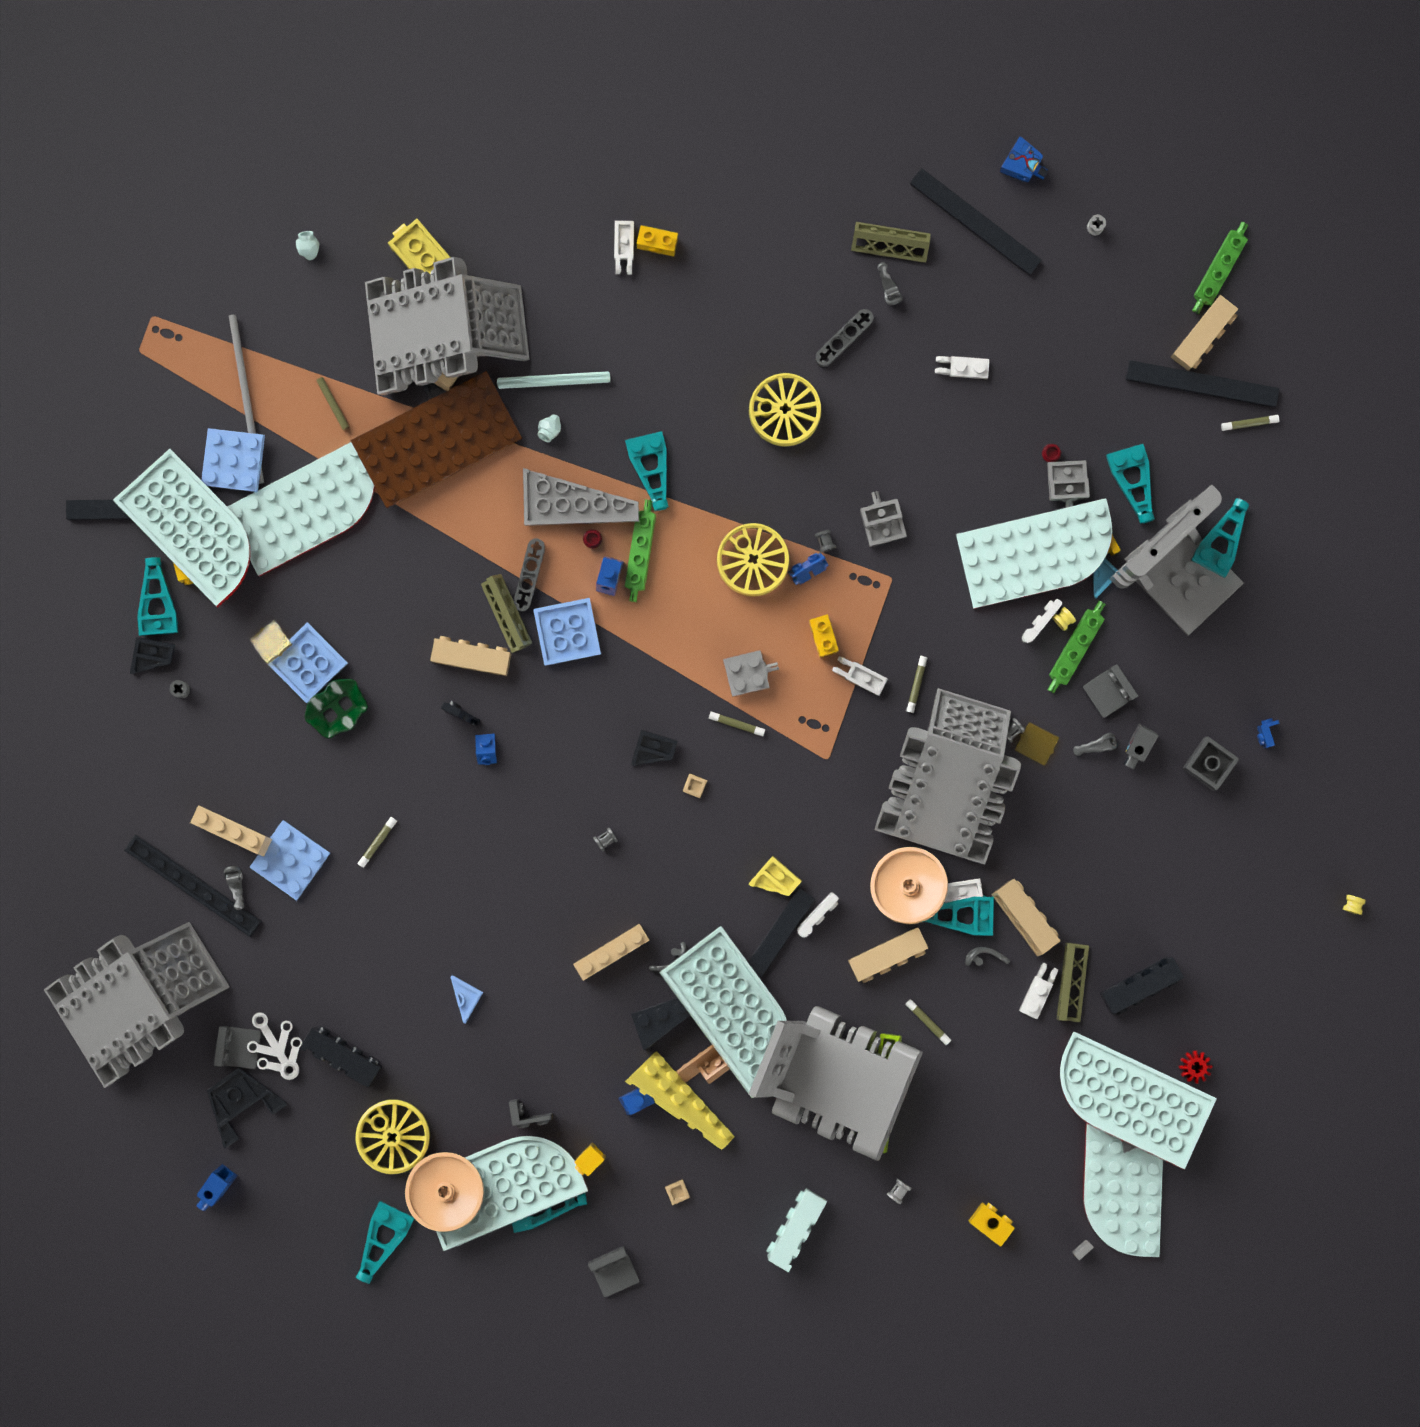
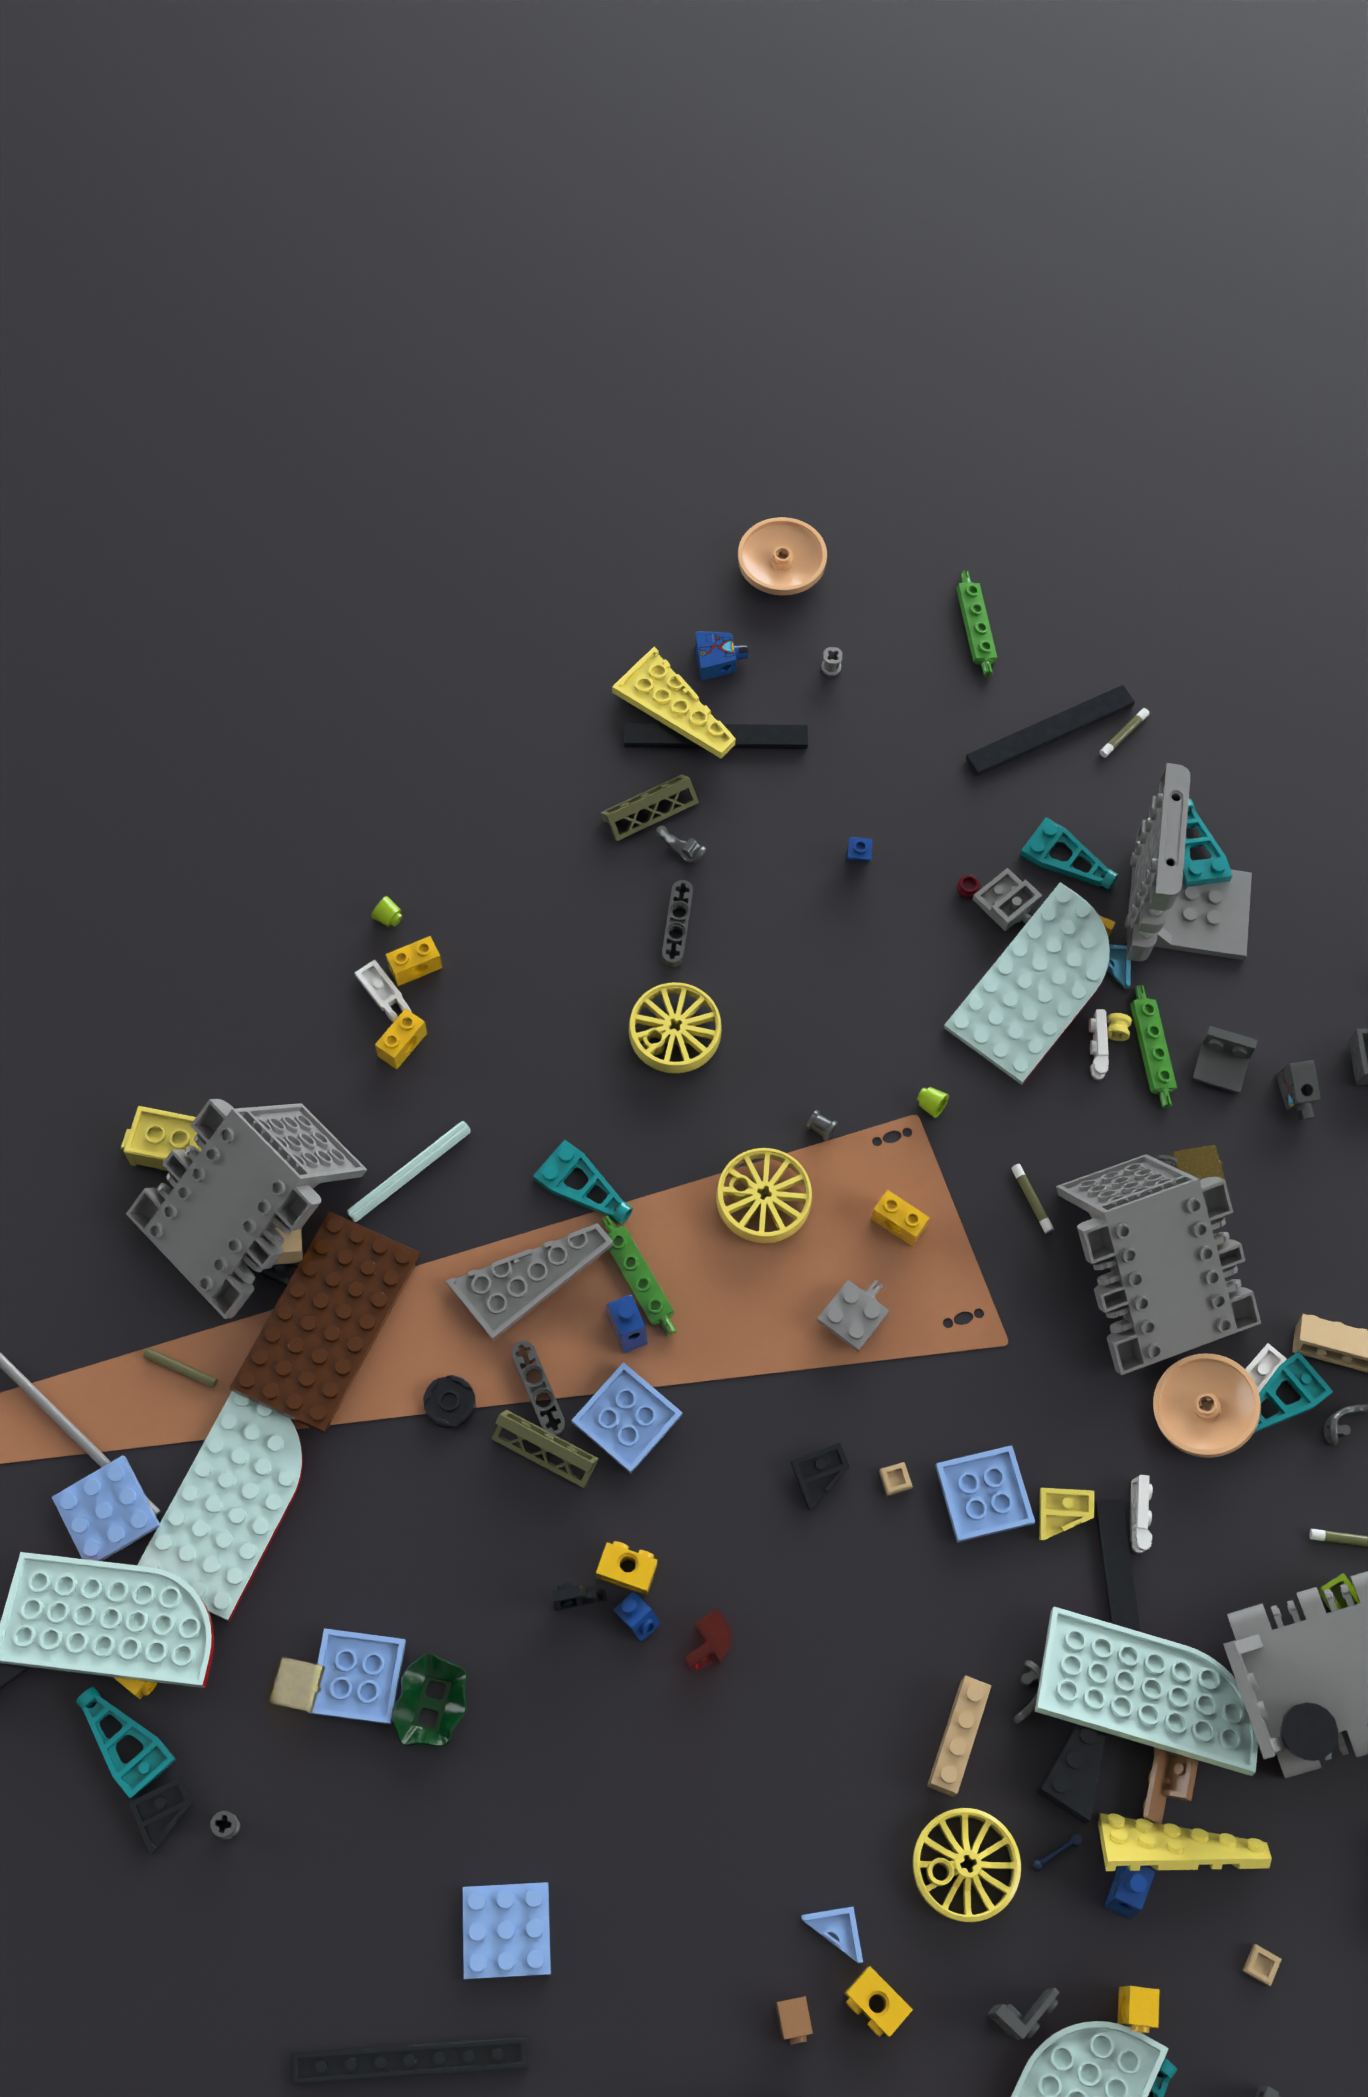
camera: 40 degrees left, 20 degrees down
tan brick [190,805,272,856] -> none
dark grey piece [224,866,245,910] -> none
light aqua rock [296,231,320,260] -> none
olive bar [357,817,397,868] -> none
tan brick [430,636,511,676] -> none
light aqua rock [537,414,561,442] -> none
dark red plate [583,529,602,549] -> none
dark grey bush [593,828,618,852] -> none
olive bar [708,712,765,736] -> none
blue hinge [788,553,829,585] -> none
white hinge [832,656,888,696] -> none
tan brick [848,927,928,983] -> none
light grey plate [860,491,907,547] -> none
white hinge [935,356,989,379] -> none
dark grey piece [1073,733,1117,756] -> none
tan brick [1171,295,1238,371] -> none
none -> lime hat [371,896,403,927]
none -> yellow brick [375,1008,427,1069]
none -> black tile [423,1375,476,1428]
none -> yellow brick [596,1541,658,1596]
none -> light yellow wing [612,647,736,759]
none -> clear red brick [684,1608,732,1671]
none -> light nougat dish [738,517,827,595]
none -> medium nougat brick [776,1996,813,2045]
none -> yellow brick [844,1966,913,2037]
none -> blue bracket [846,837,873,862]
none -> light yellow piece [913,1808,1021,1922]
none -> lime hat [917,1087,949,1118]
none -> light blue plate [935,1445,1035,1543]
none -> dark blue hinge [1032,1833,1082,1871]
none -> black tile [1280,1702,1338,1761]

